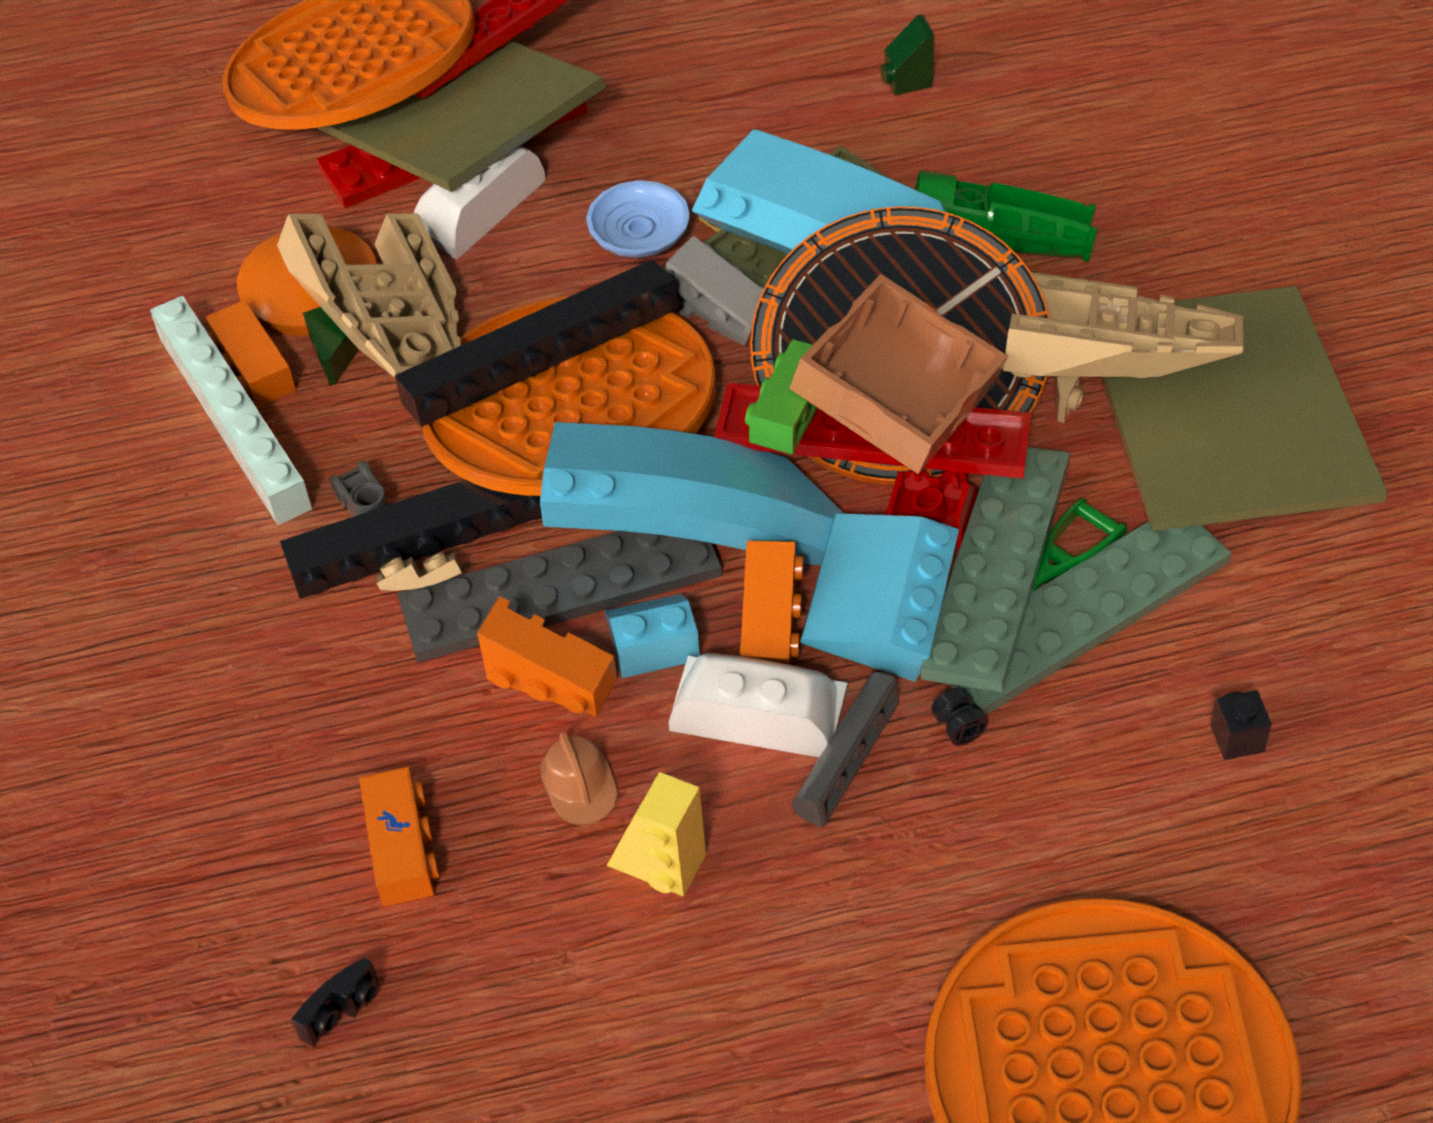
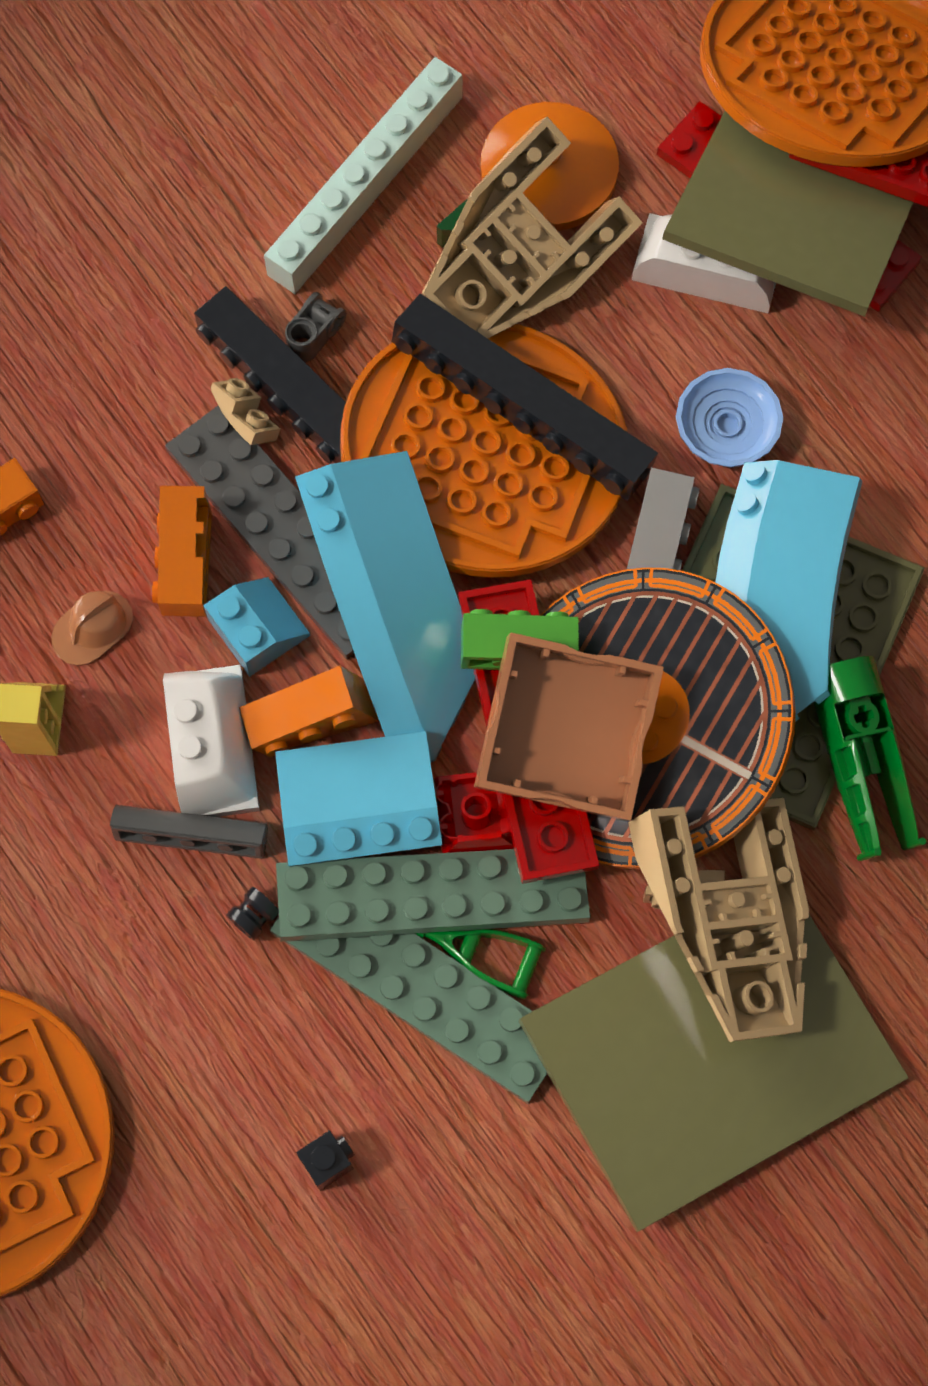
camera: 65 degrees right, 20 degrees up
orange brick [205,300,296,408] -> none

